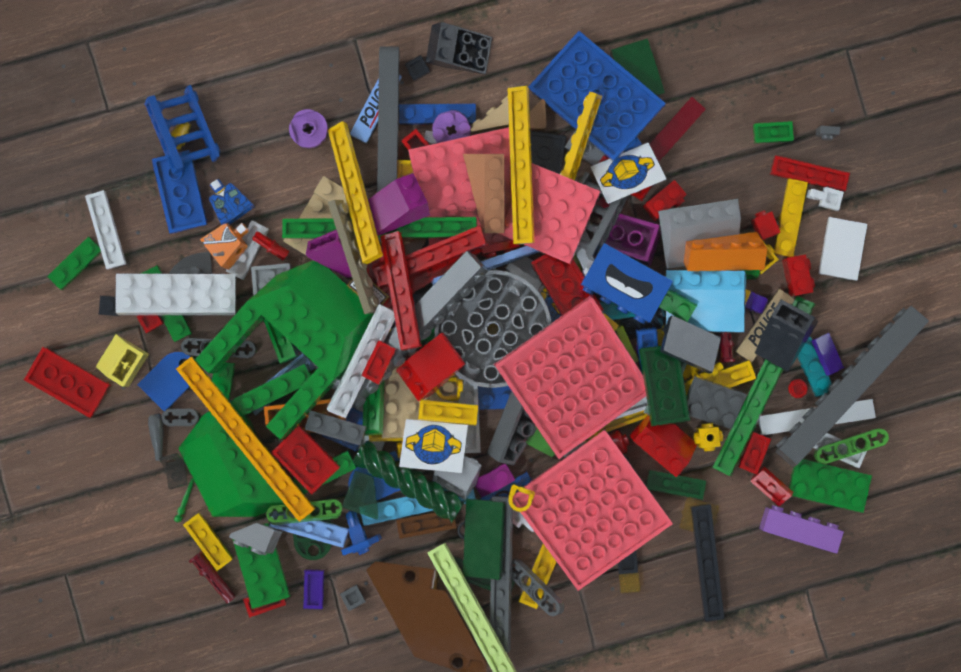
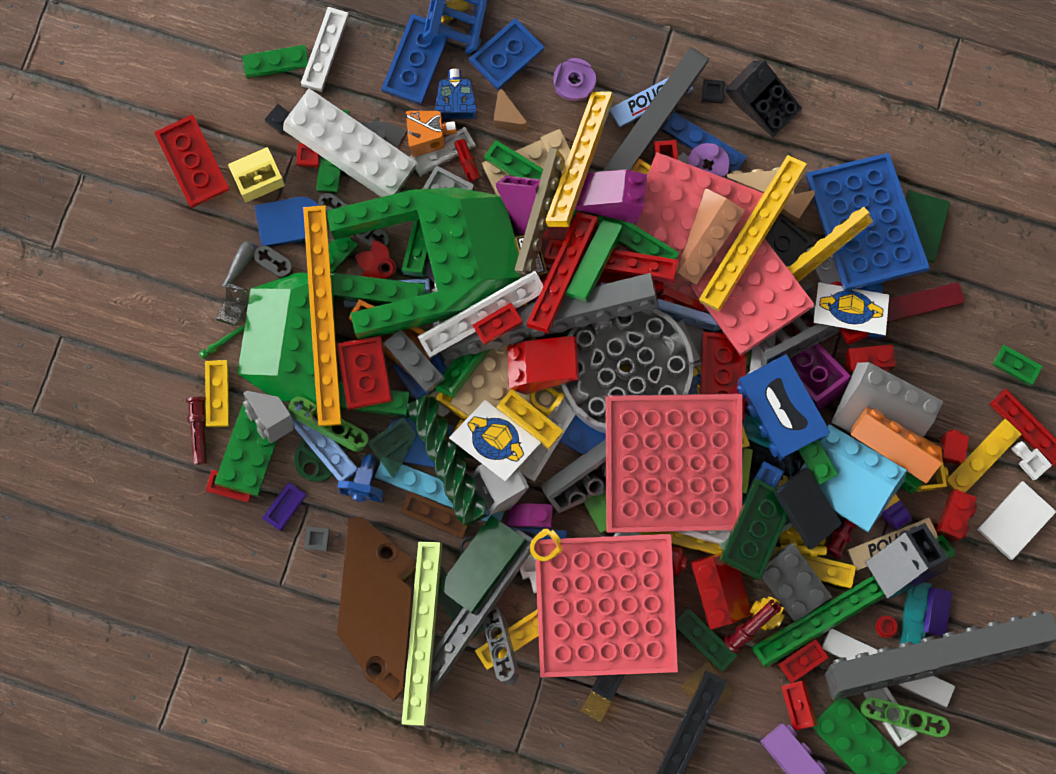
camera: 30 degrees right, 10 degrees down
none -> red plate [355,240,397,279]
none -> blue plate [469,18,544,91]
none -> medium nougat slope [493,89,527,132]
none -> green tile [566,220,624,302]
none -> dark red pin [724,599,781,653]

